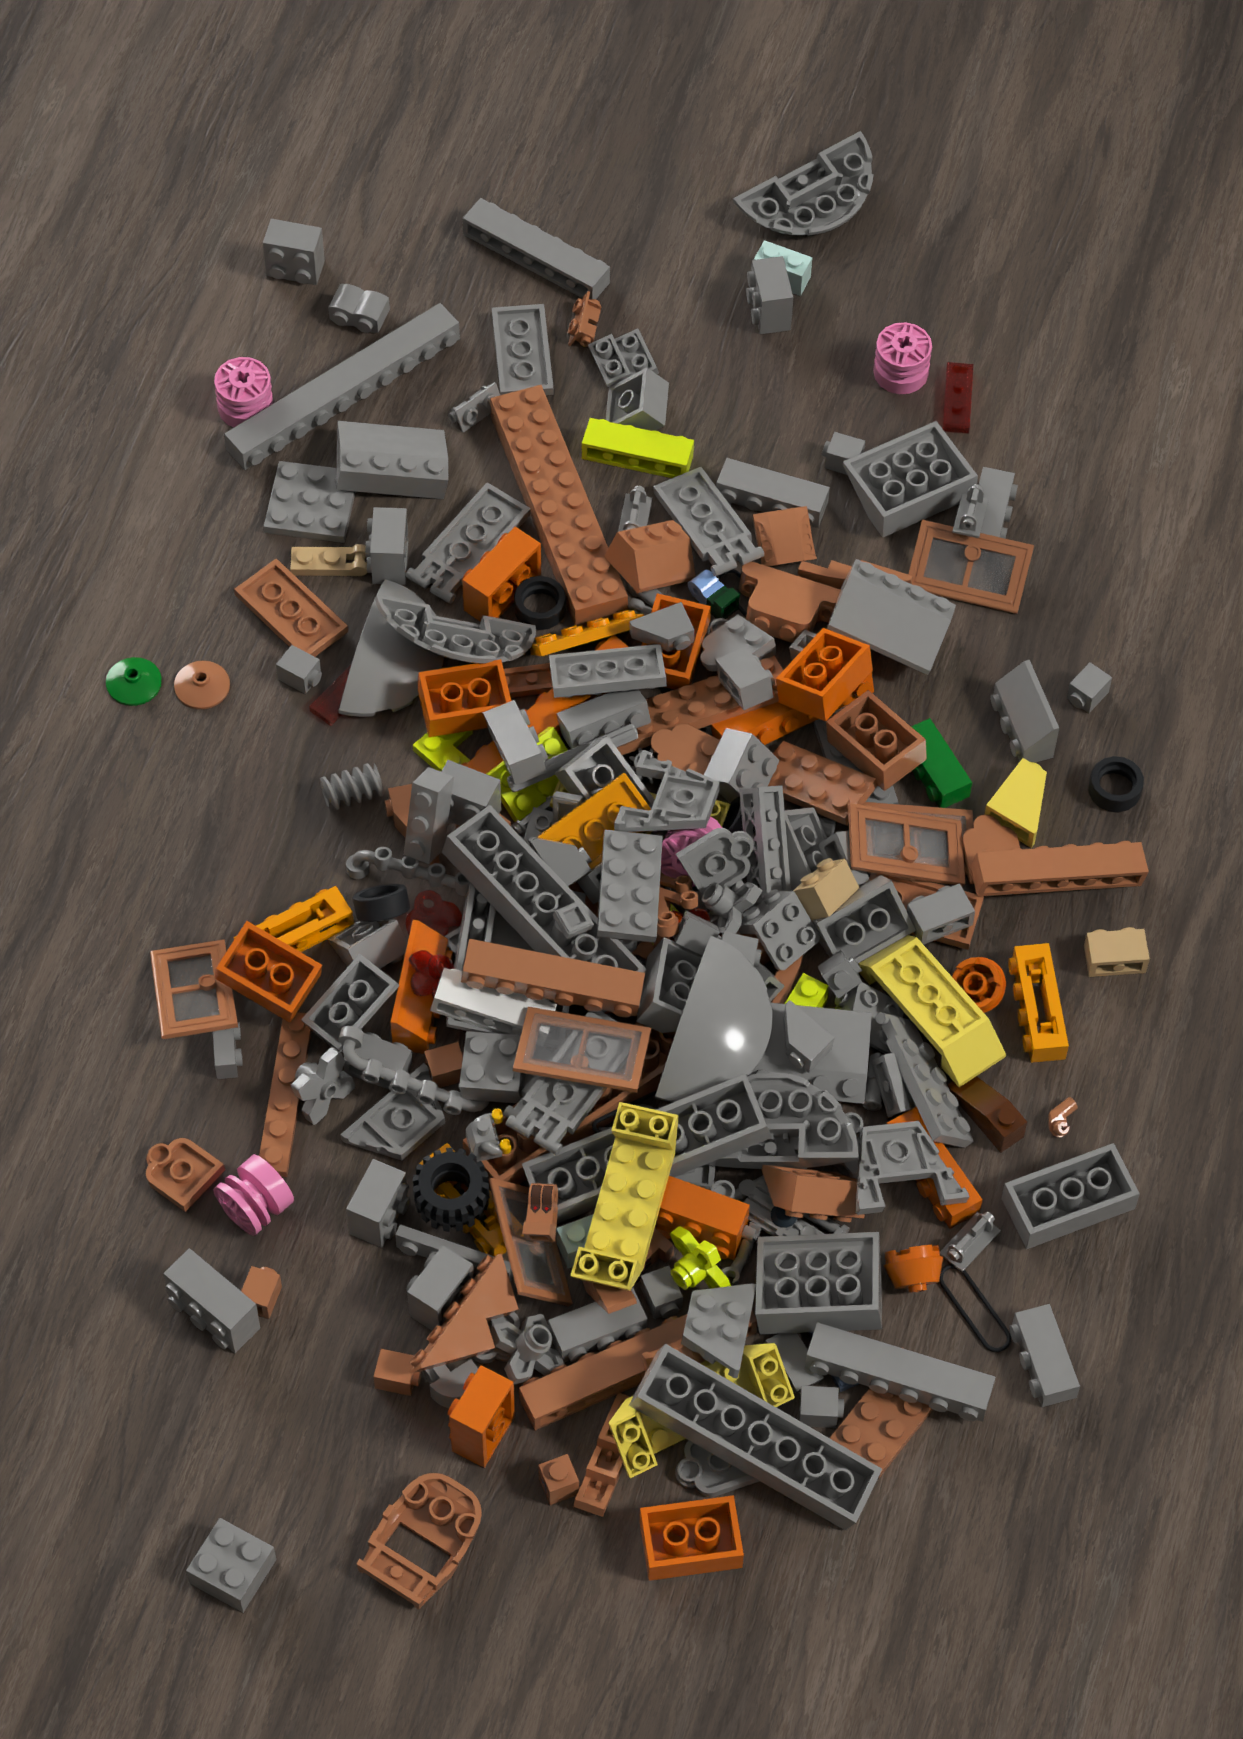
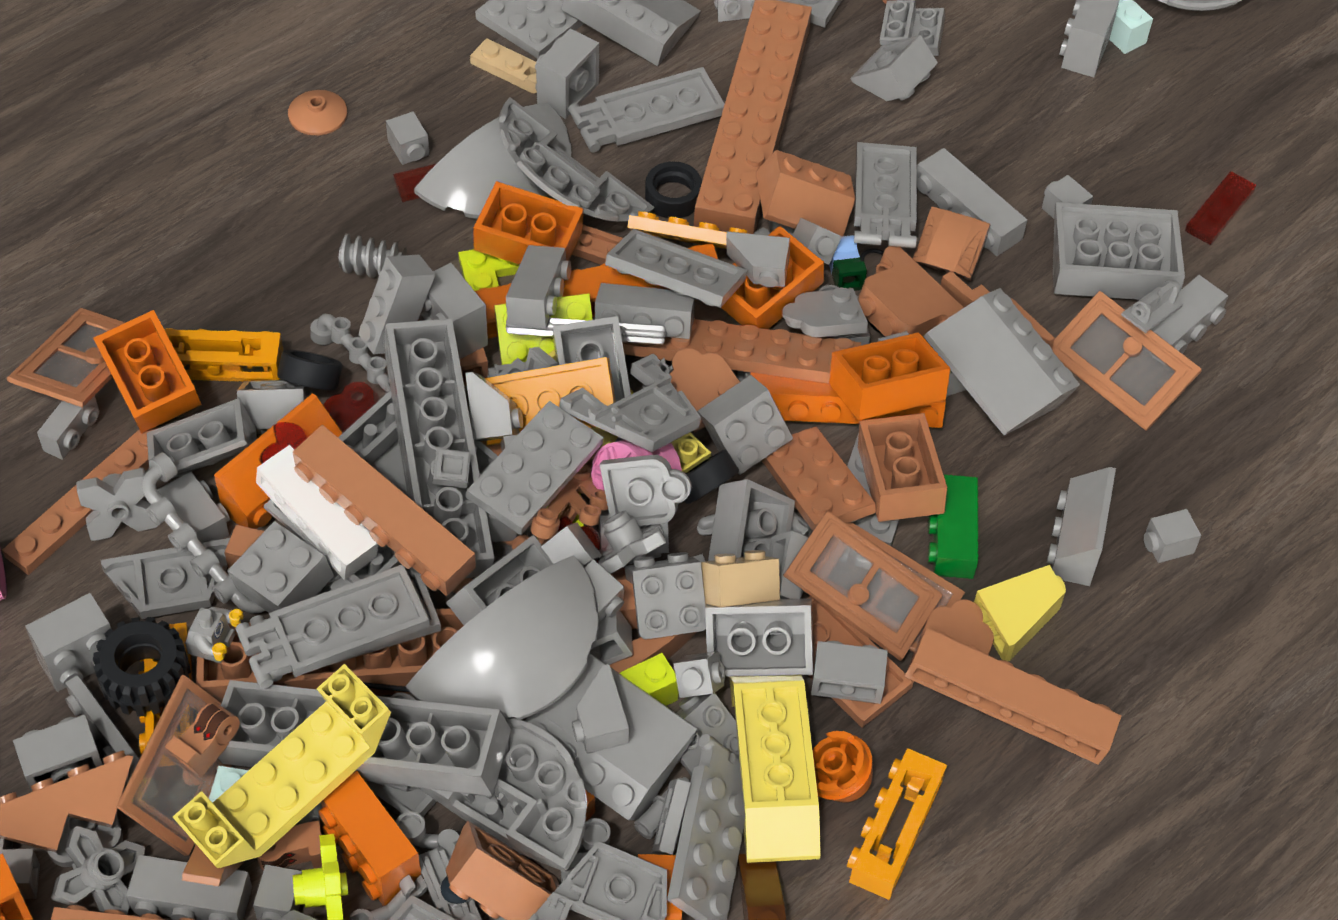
camera: 30 degrees right, 5 degrees down
green dish [106,657,162,706] -> none
nougat plate [234,559,348,657] -> none
orange brick [462,526,541,622] -> none
clear door [513,1007,651,1093] -> none
neon yellow brick [582,418,694,478] -> none
light grey hinge [618,486,652,532] -> none
light grey brick [715,646,775,710] -> none
light grey fence [739,785,791,904] -> none
bright pink wheel [873,322,932,394] -> none
tan brick [1084,927,1150,977] -> none
black tyre [1088,756,1144,812] -> none
none -> light grey brick [792,218,842,265]

